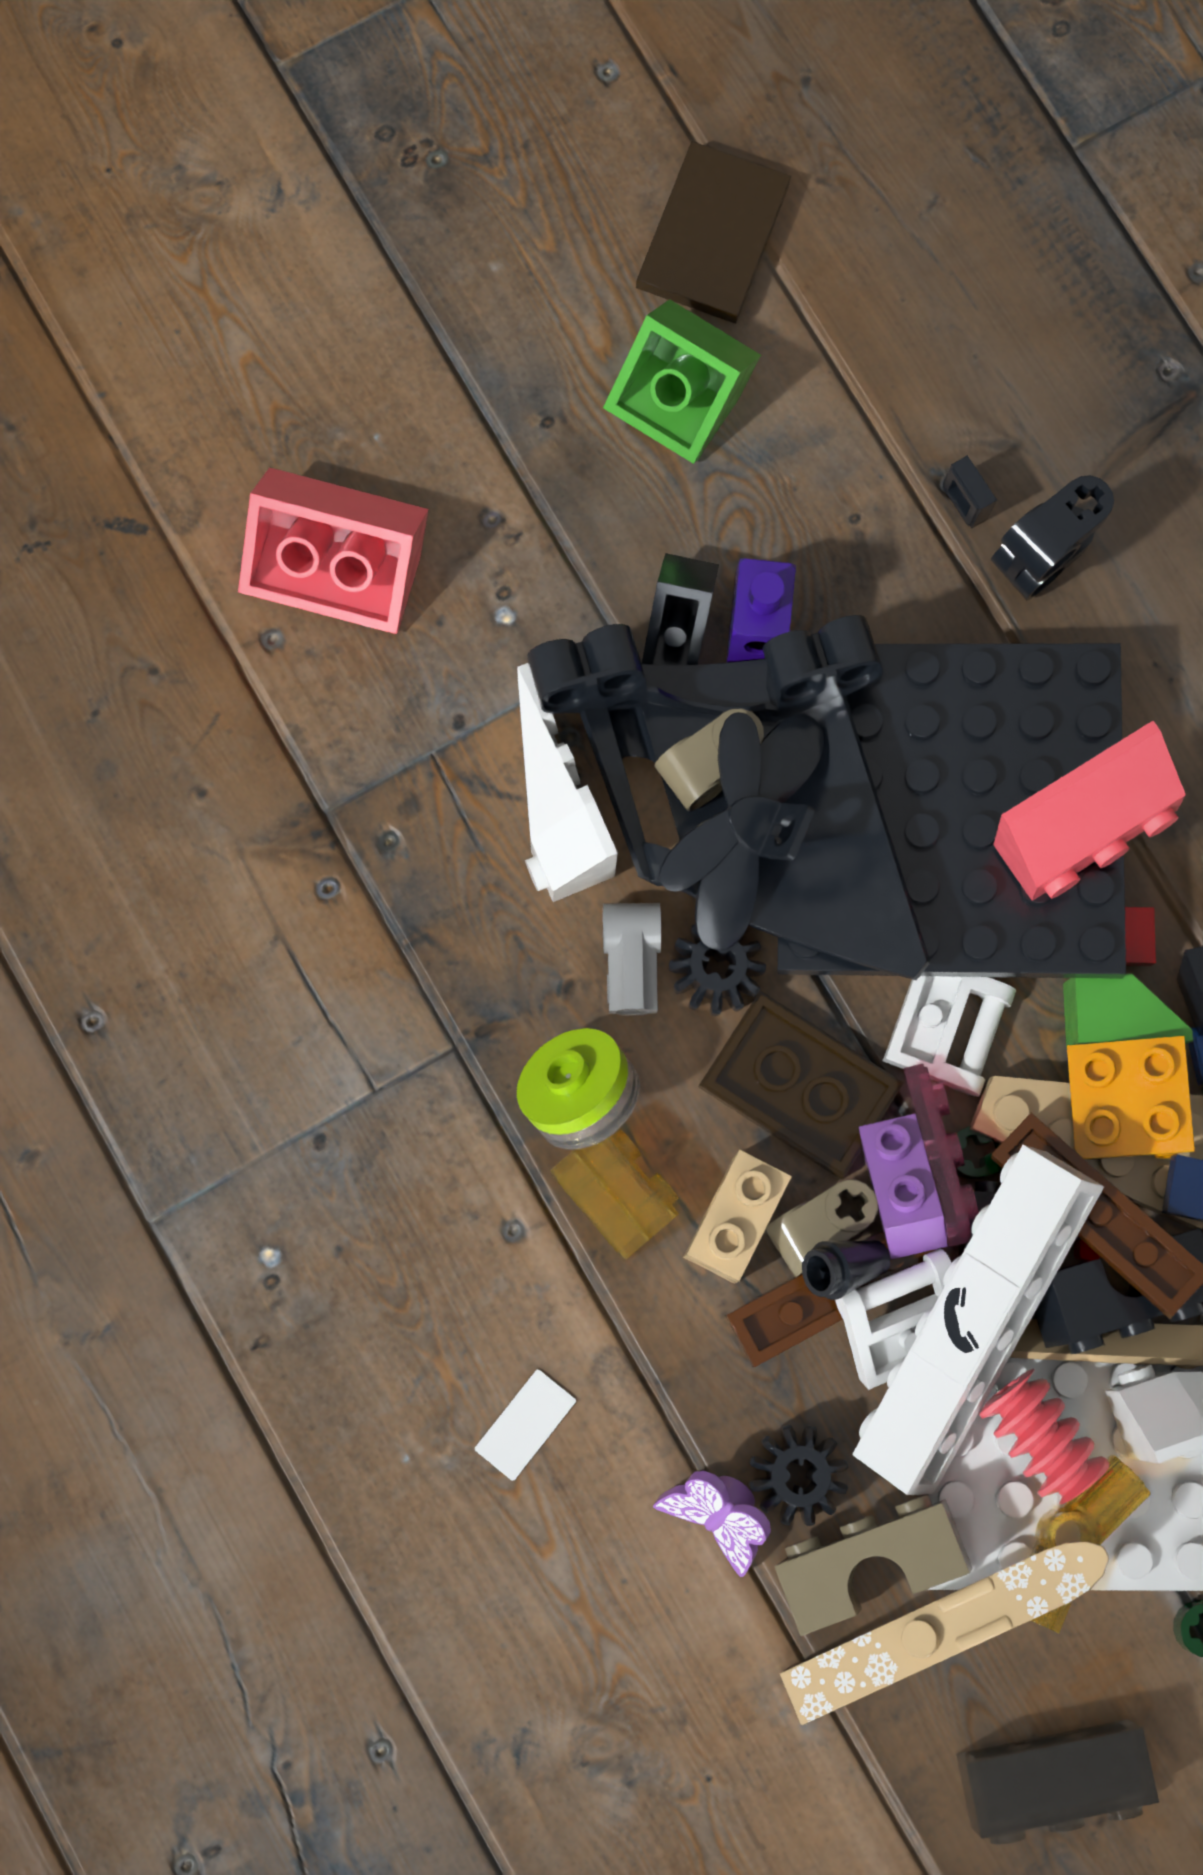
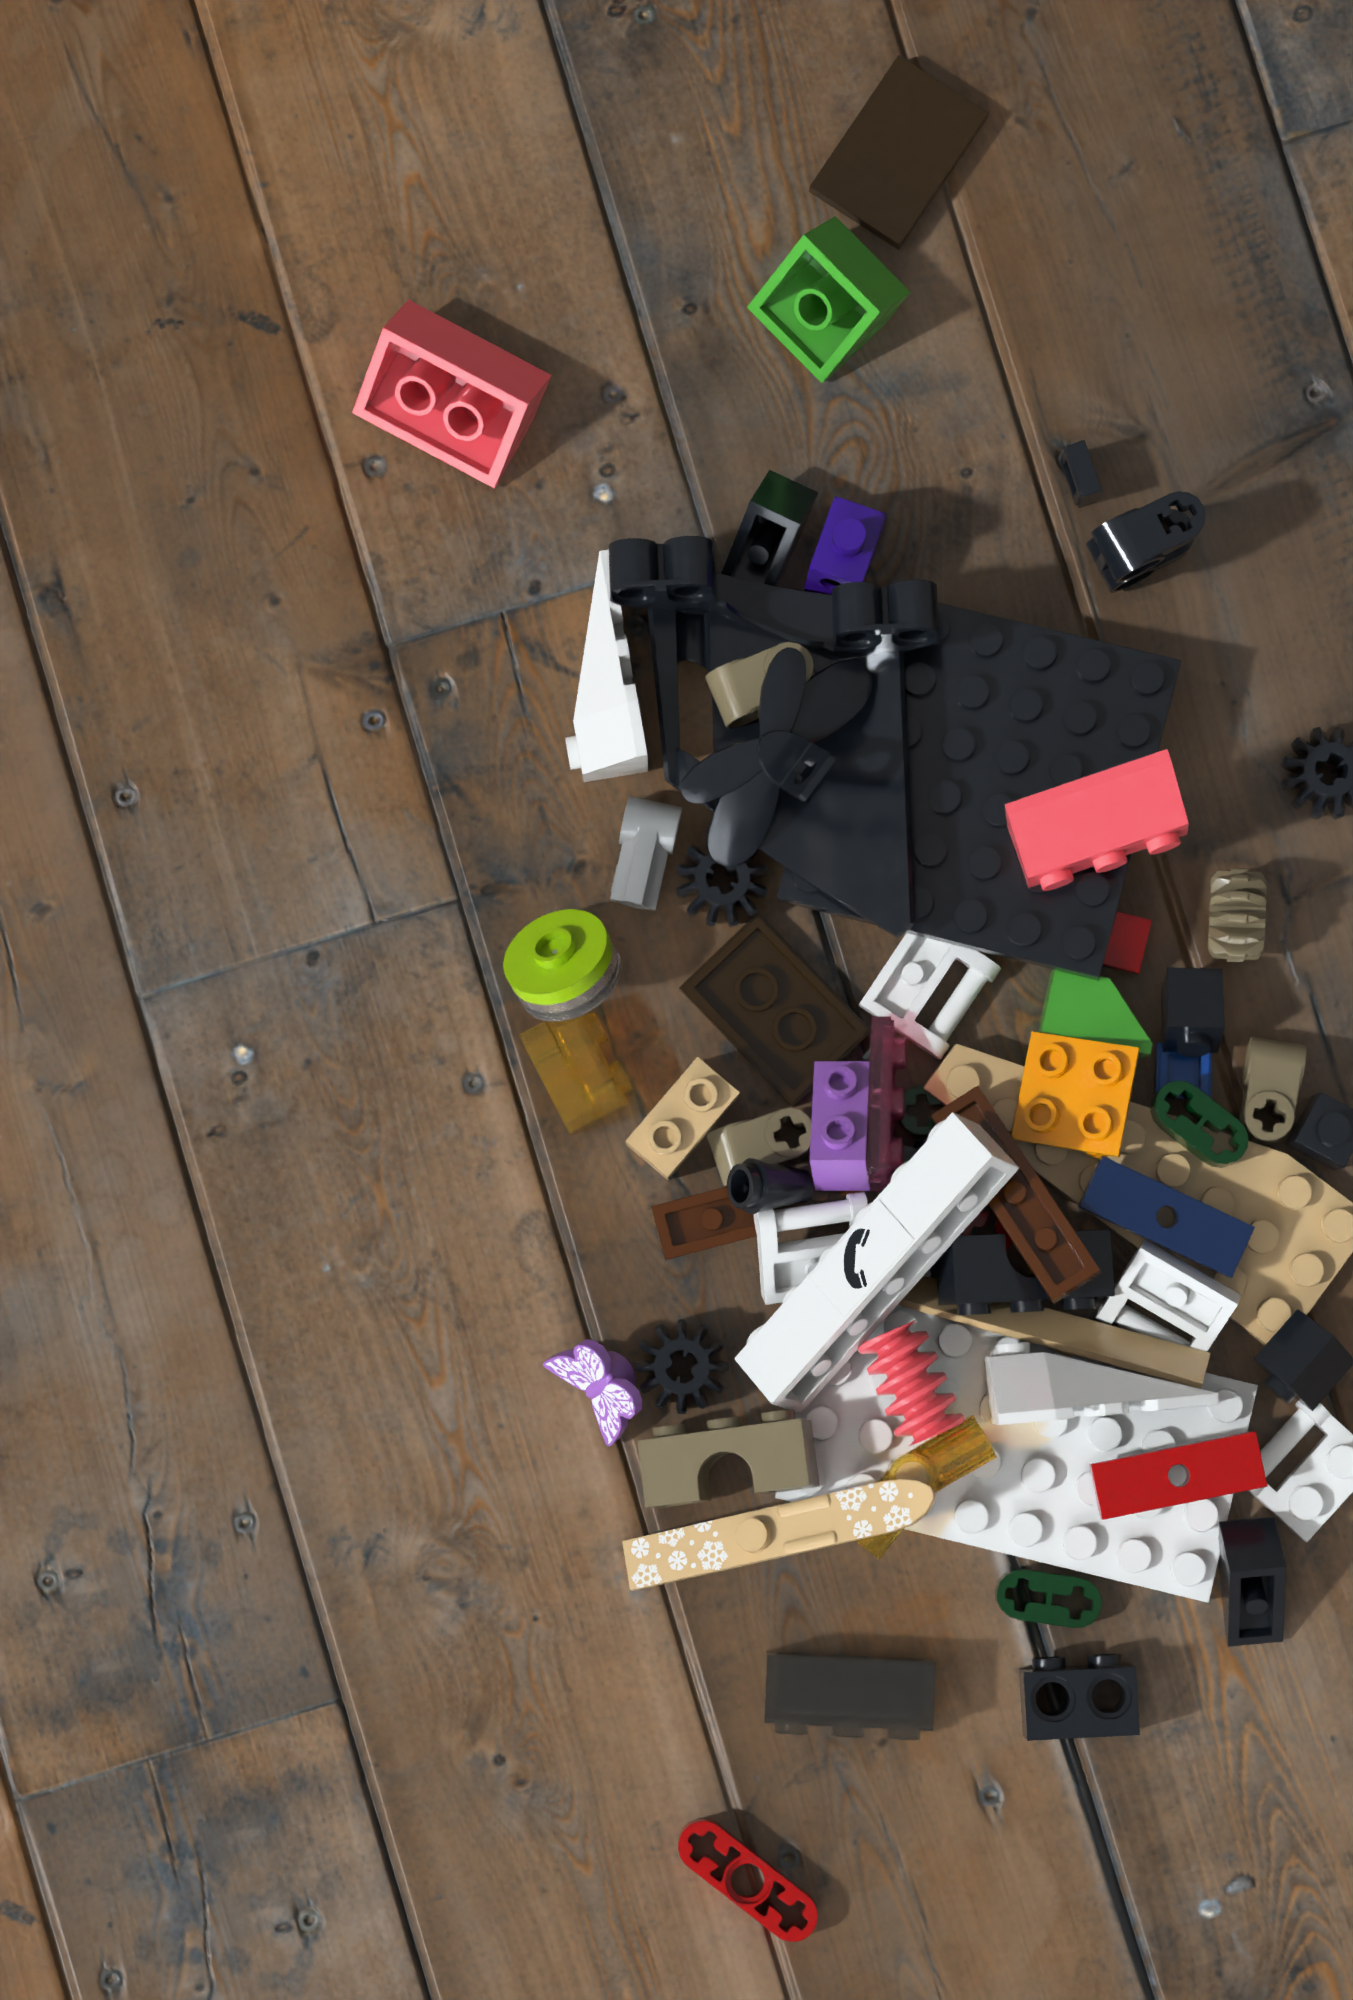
camera: 20 degrees right, 5 degrees up
white sticker [475,1370,576,1481] -> none

